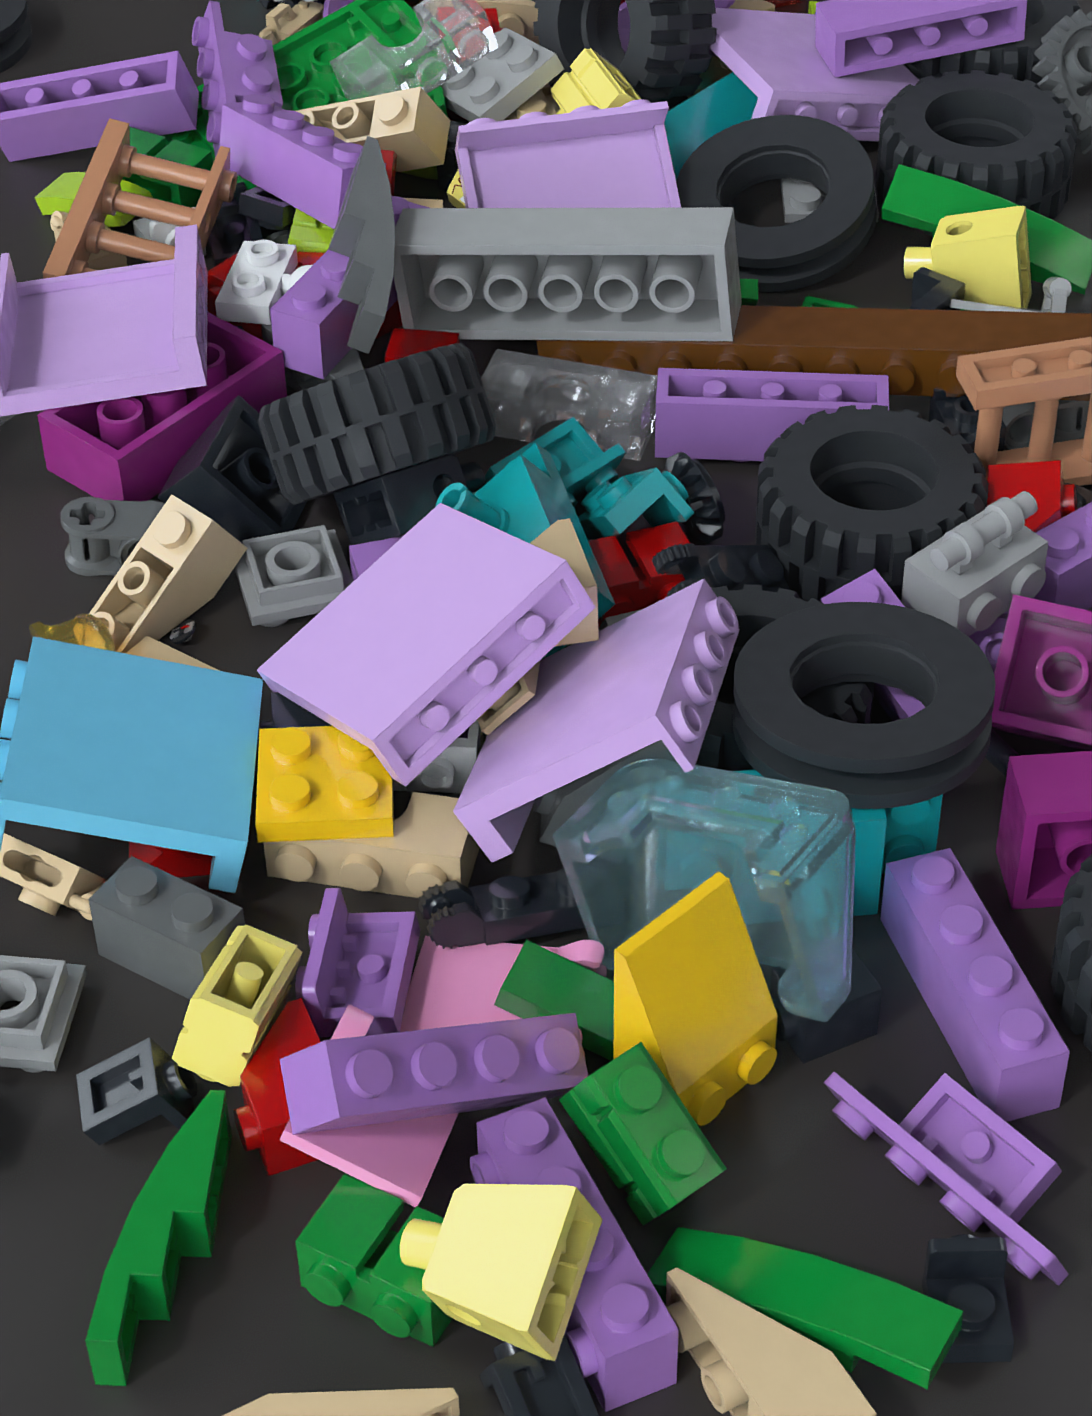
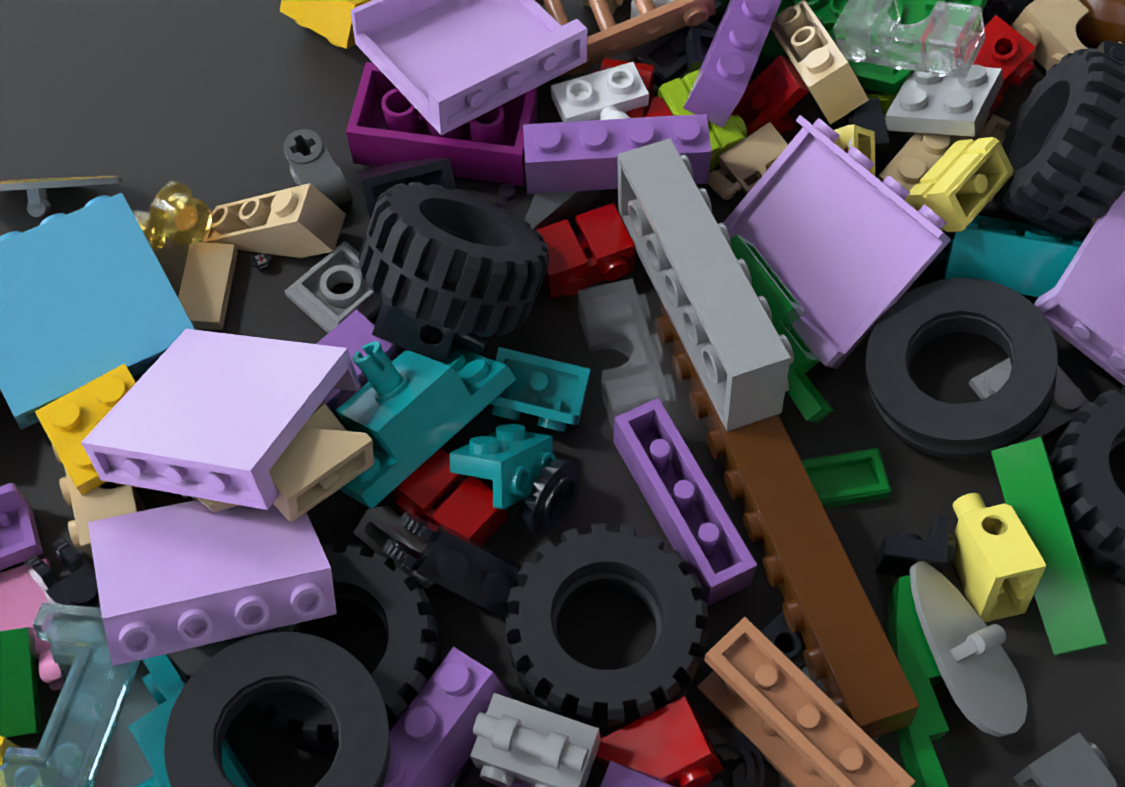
camera: 60 degrees right, 20 degrees up
dark grey slope [328,136,395,354] -> none

